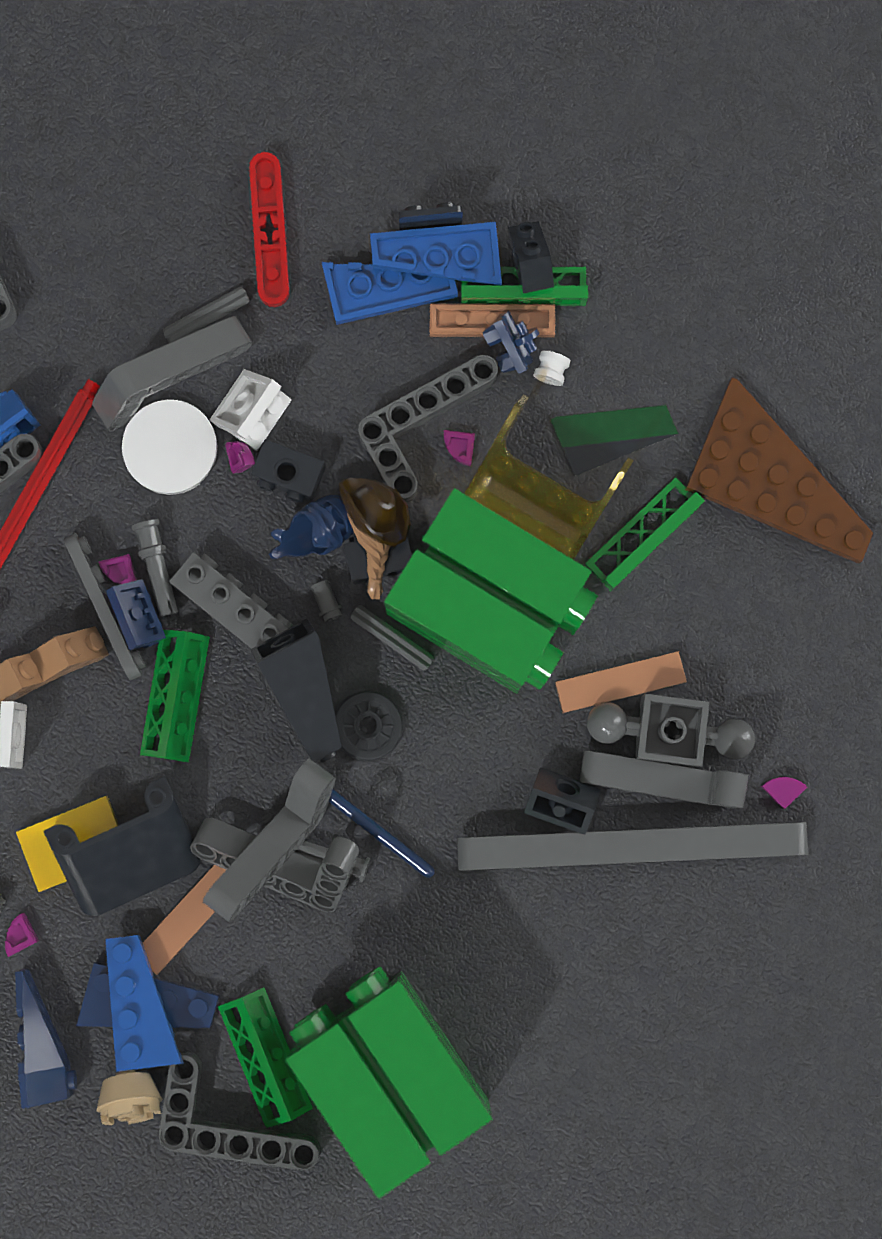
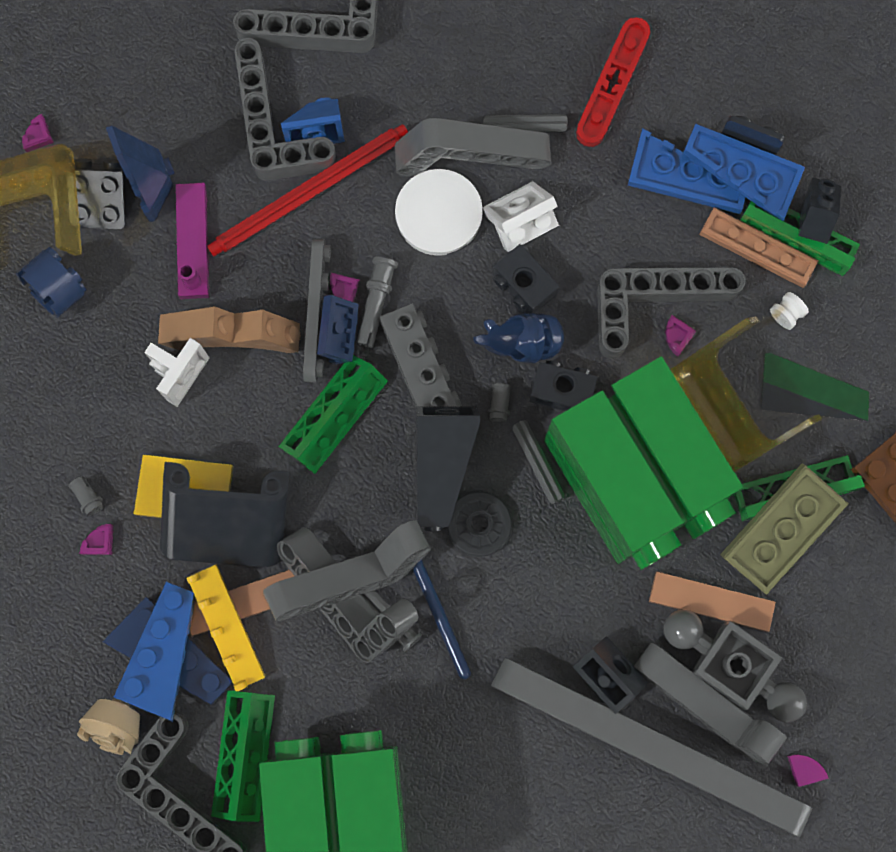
camera: 30 degrees right, 5 degrees down
dark blue wedge [15,969,77,1108] -> none
magenta tile [225,441,255,473] -> none
dark brown hat [339,478,411,600] -> none
dark blue hips [483,311,540,374] -> none
none -> yellow hinge [186,564,265,692]
none -> olive tile [720,463,849,595]

